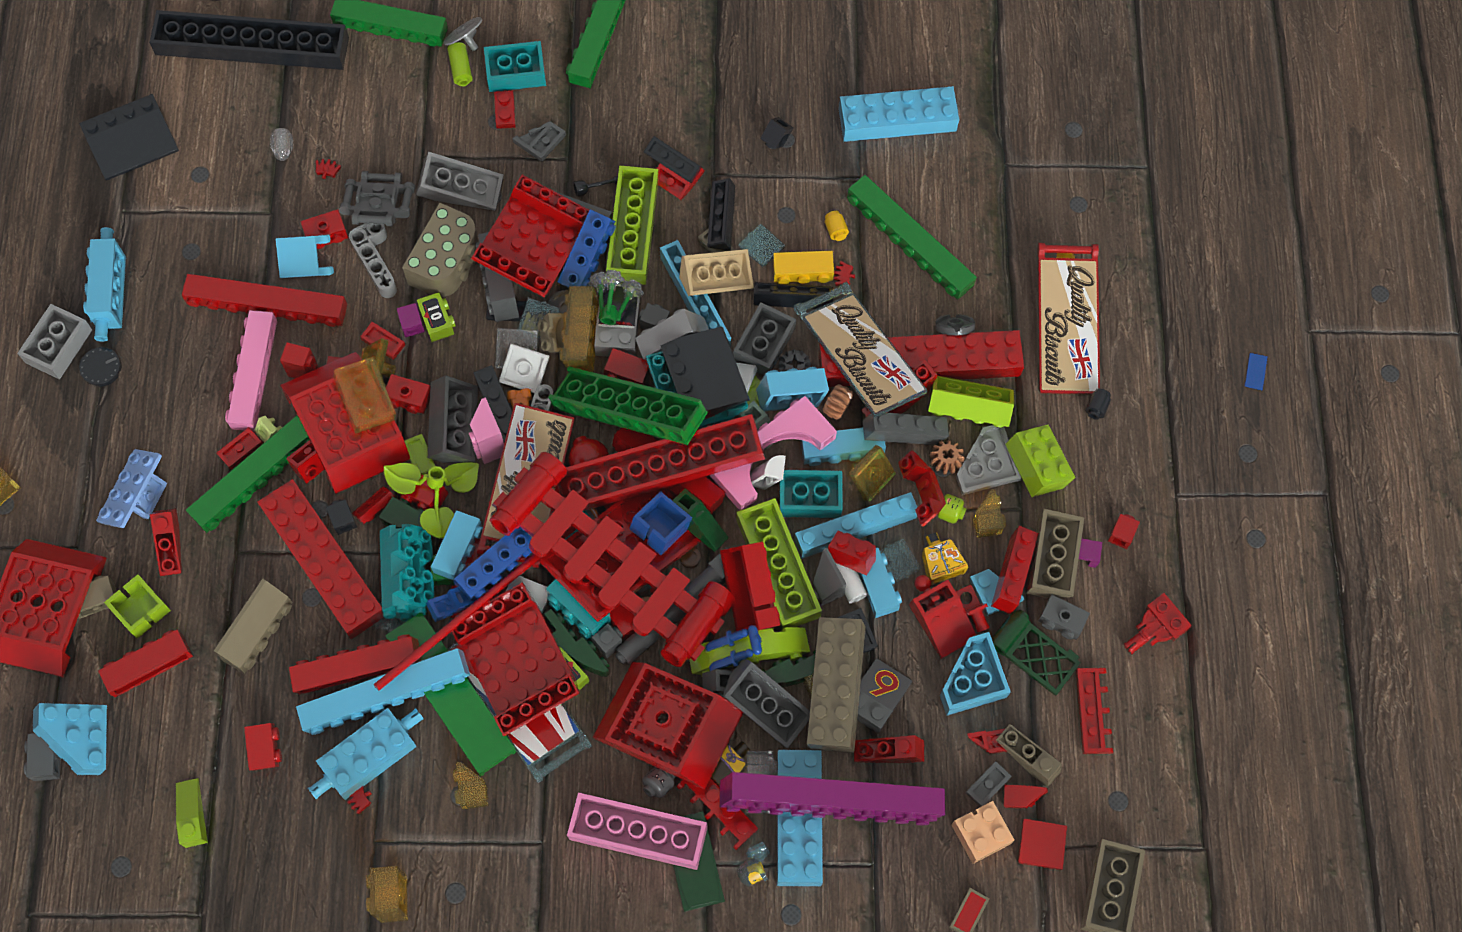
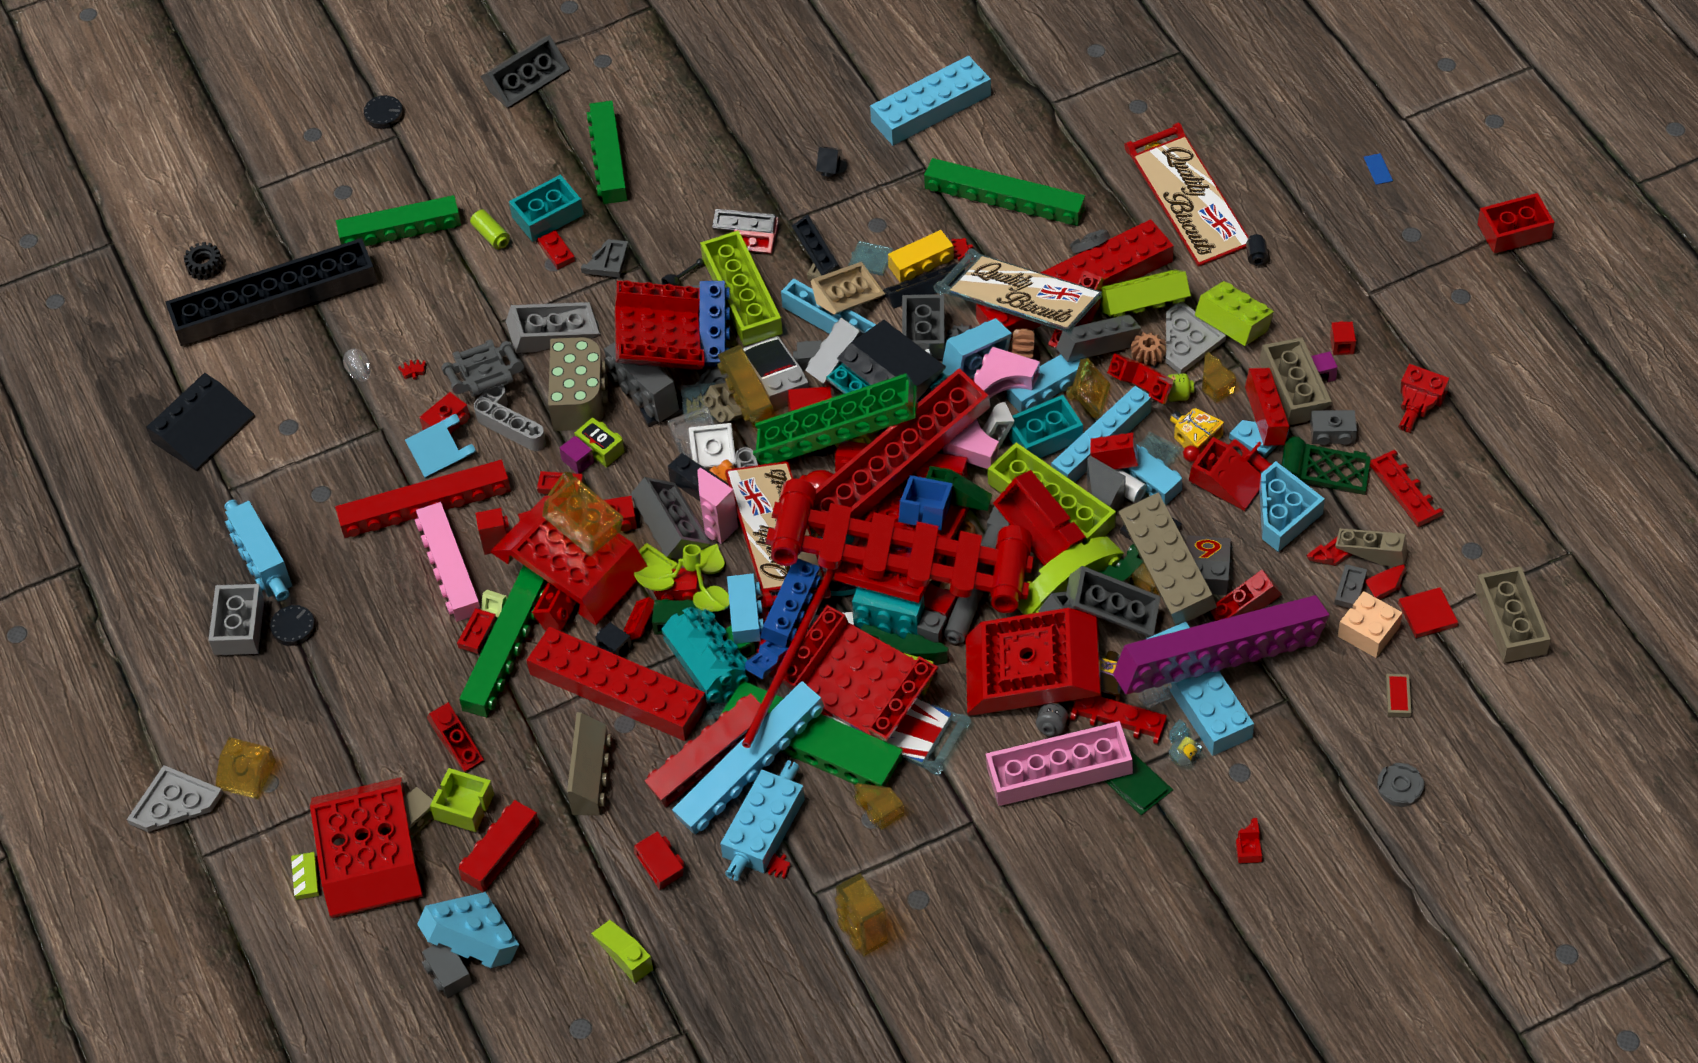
camera: 20 degrees left, 15 degrees down
light blue bracket [96,449,167,528] -> none
light grey shield [444,17,482,51] -> none
plant [589,270,644,325] -> none
blue piece [705,625,762,671] -> none
yellow brick [824,211,849,241] -> none
none -> red brick [1477,193,1555,254]

